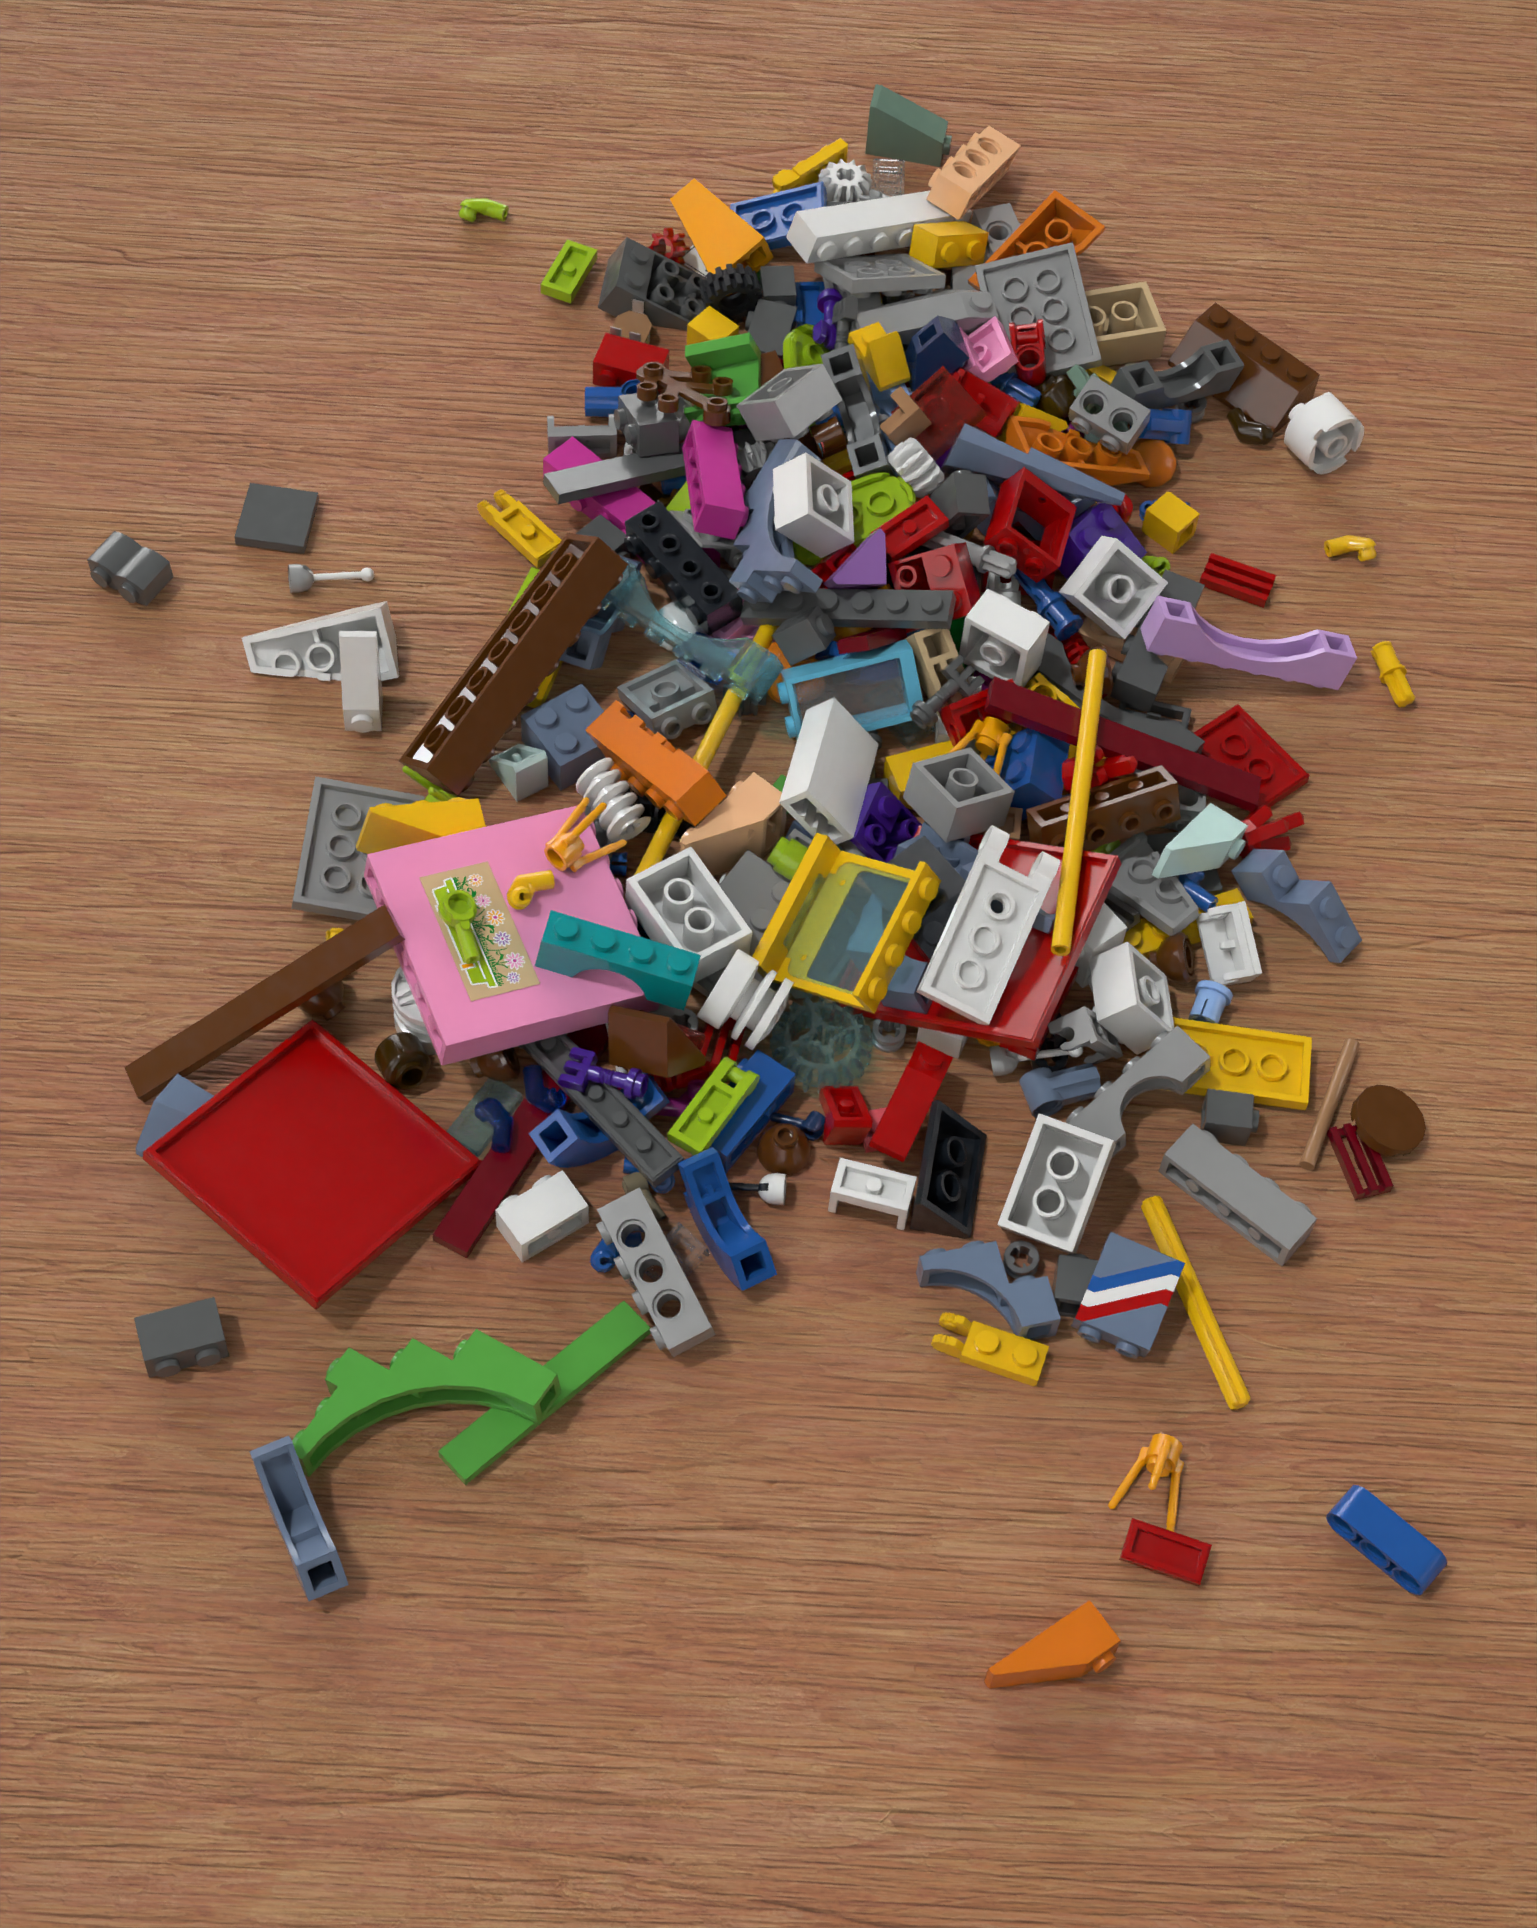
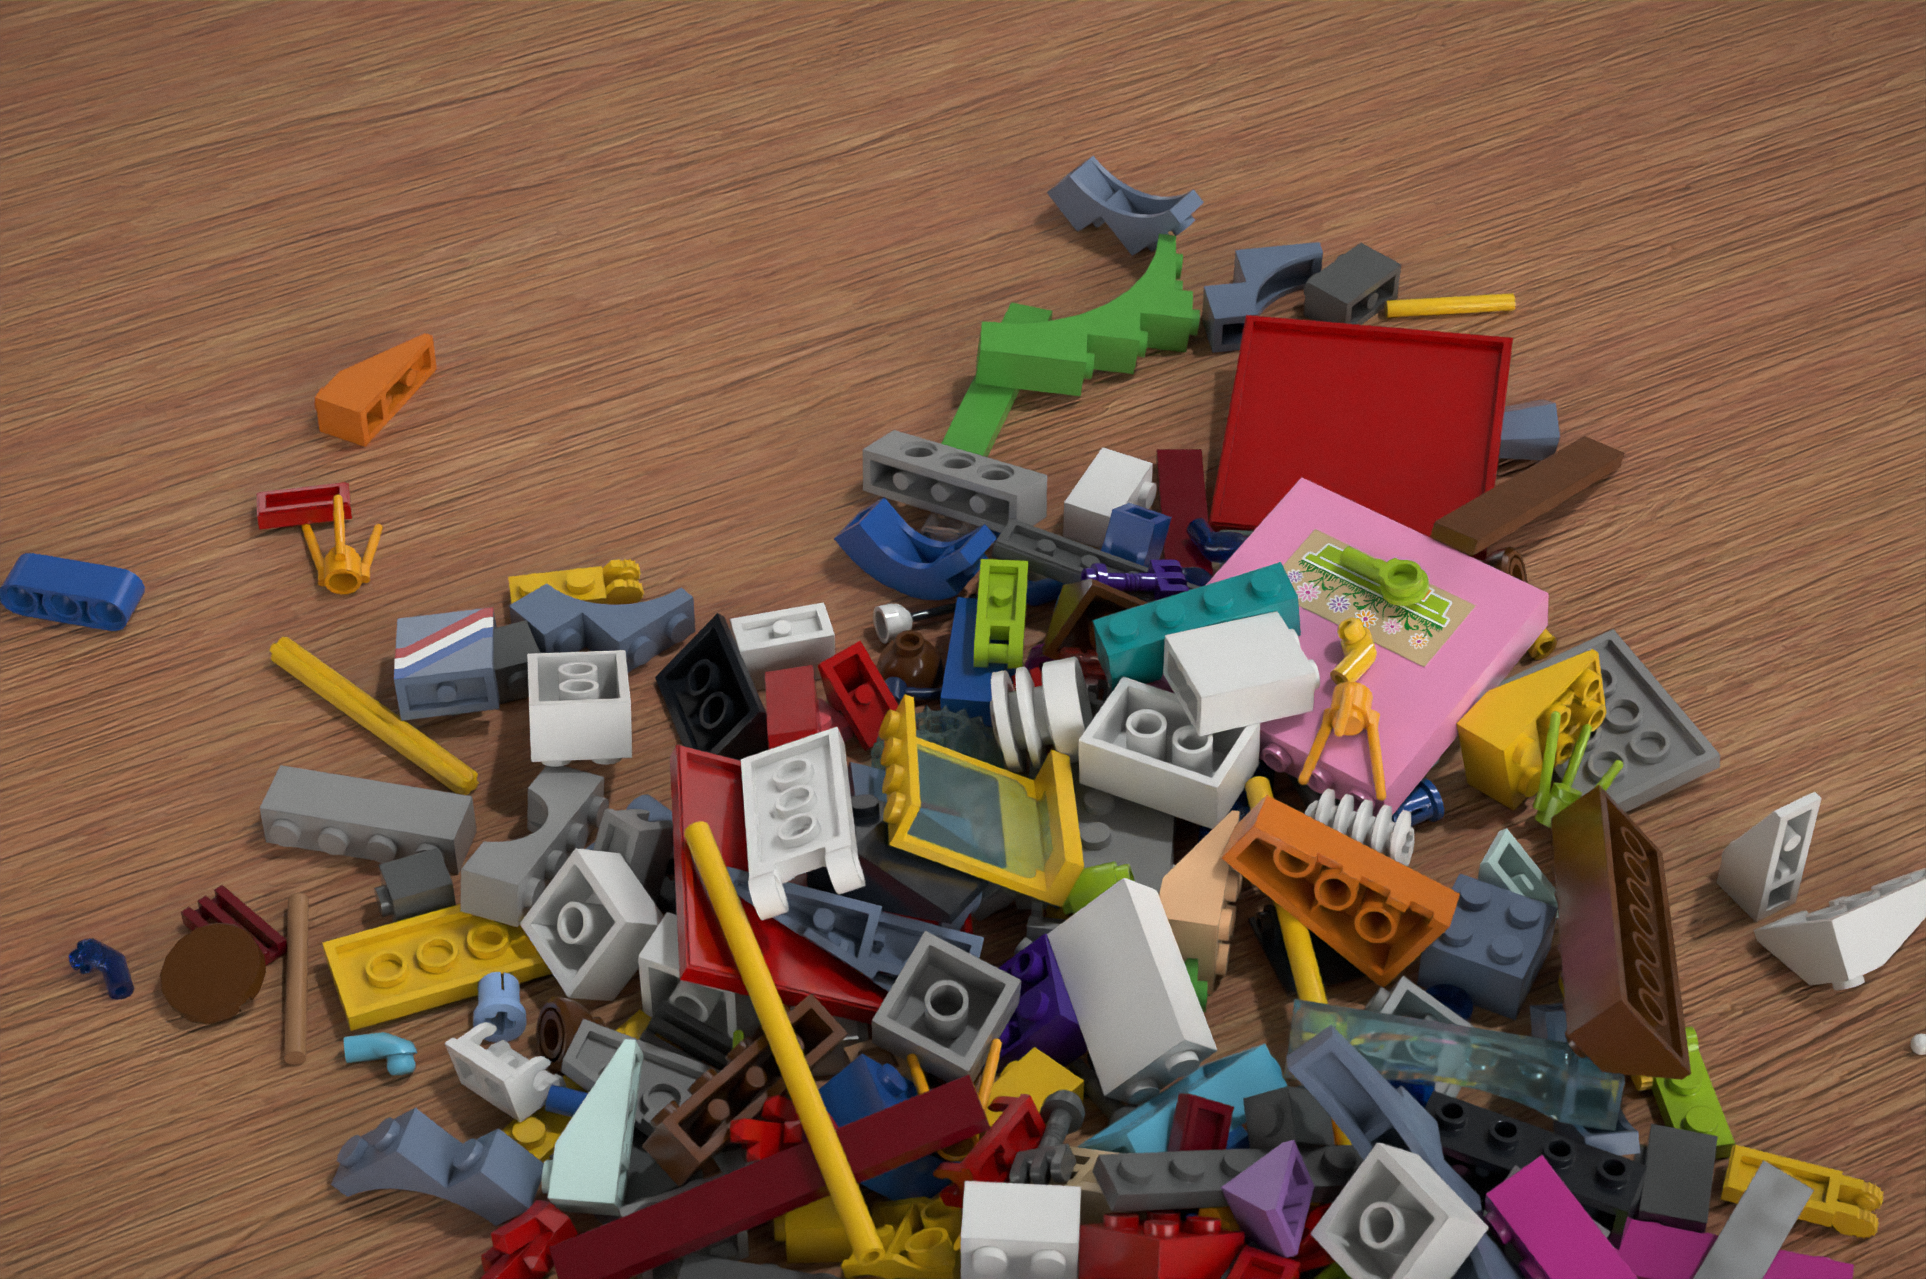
camera: 155 degrees right, 15 degrees down
none -> clear blue arm [68,938,135,1000]
none -> medium azure arm [344,1032,417,1076]
none -> white brick [1163,611,1320,736]
none -> sand blue arch [1202,242,1323,353]
none -> yellow bar [1384,293,1515,318]

